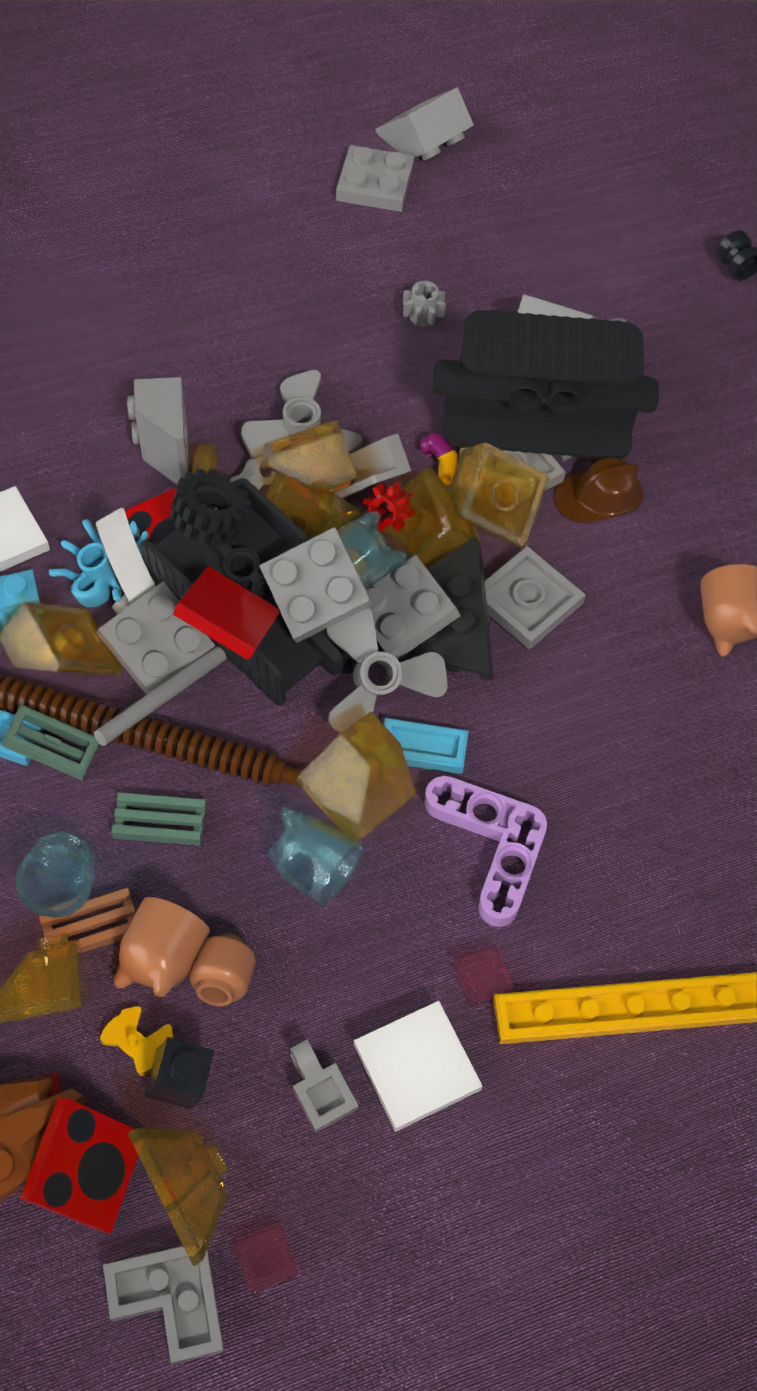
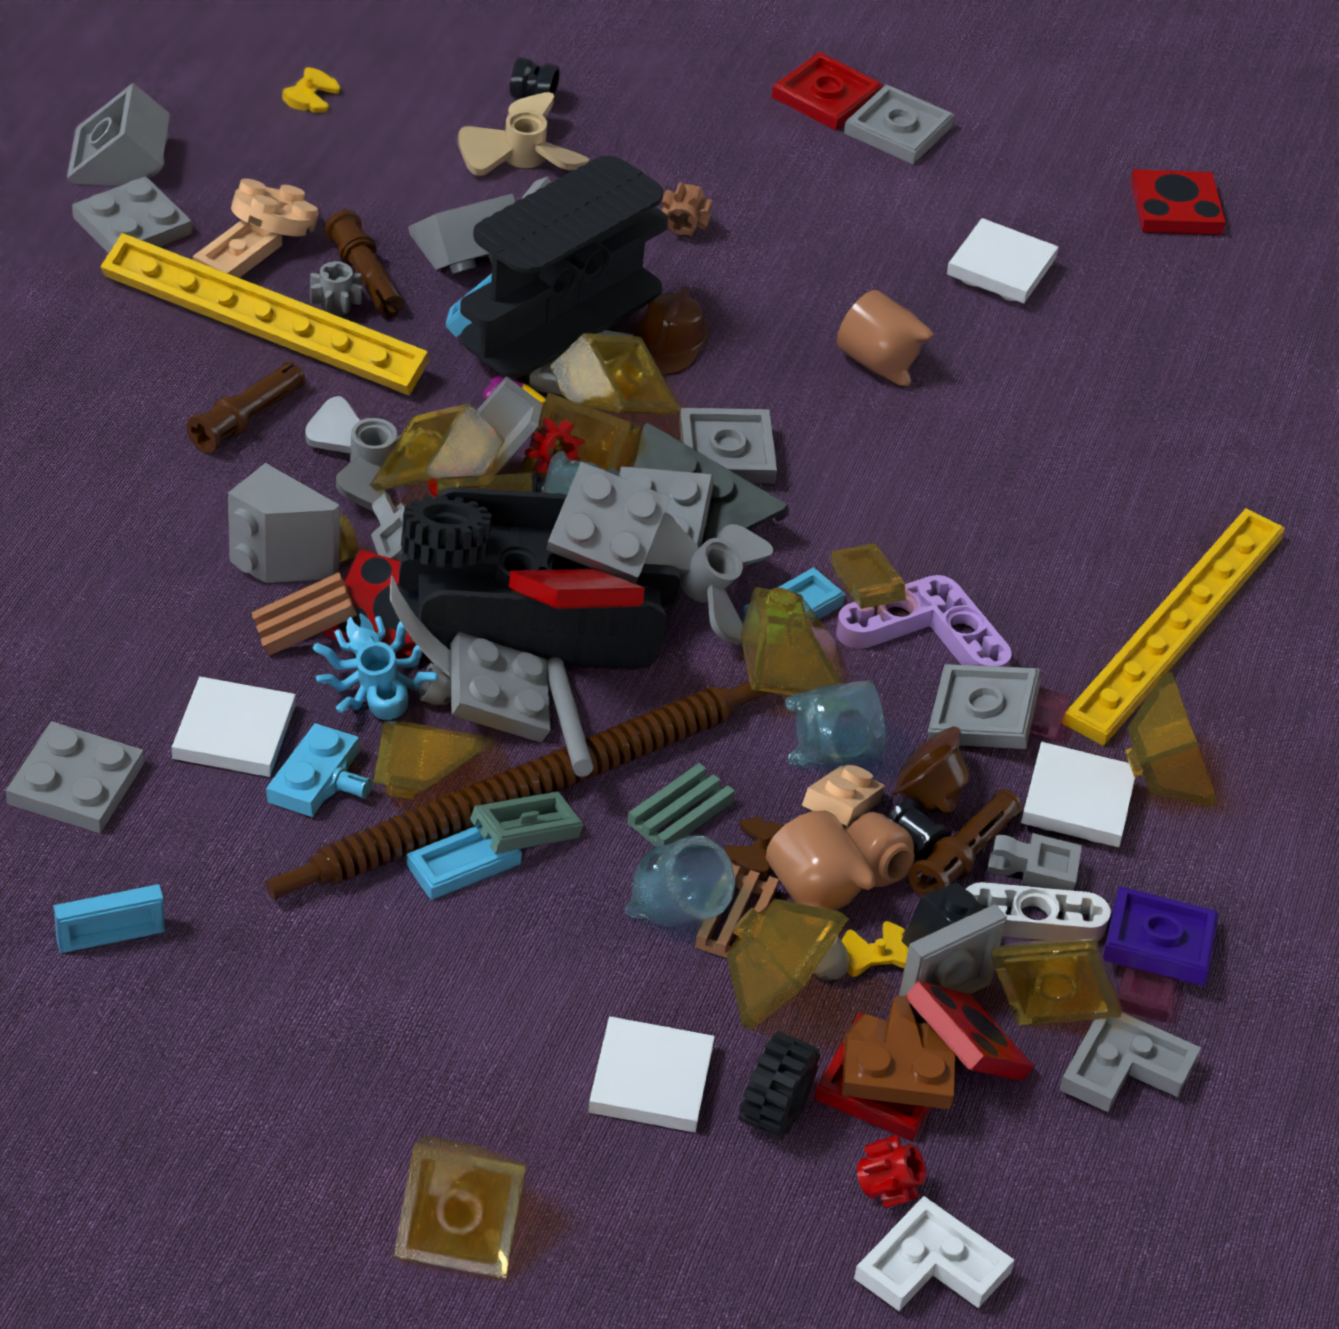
camera: 50 degrees left, 15 degrees down
none -> yellow plate [100,233,430,396]
none -> reddish brown pin [186,361,306,453]
none -> light nougat plate [193,216,282,278]
none -> light nougat plate [231,178,319,236]
none -> nougat tile [251,572,357,656]
none -> yellow piece [282,67,340,113]
none -> reddish brown pin [324,210,405,318]
none -> tan piece [458,92,589,176]
none -> nougat gear [660,182,713,237]
none -> reddish brown piece [725,817,784,879]
none -> light nougat plate [802,765,885,826]
none -> light grey hinge [803,935,850,981]
none -> clear yellow tile [831,543,906,609]
none -> black bush [888,798,951,861]
none -> reddish brown piece [892,726,971,814]
none -> light grey tile [899,904,1007,1021]
none -> reddish brown pin [908,789,1023,897]
none -> light grey tile [928,664,1041,749]
none -> white beam [966,882,1111,944]
none -> dark purple tile [1102,887,1219,986]
none -> clear yellow slope [1125,672,1218,806]

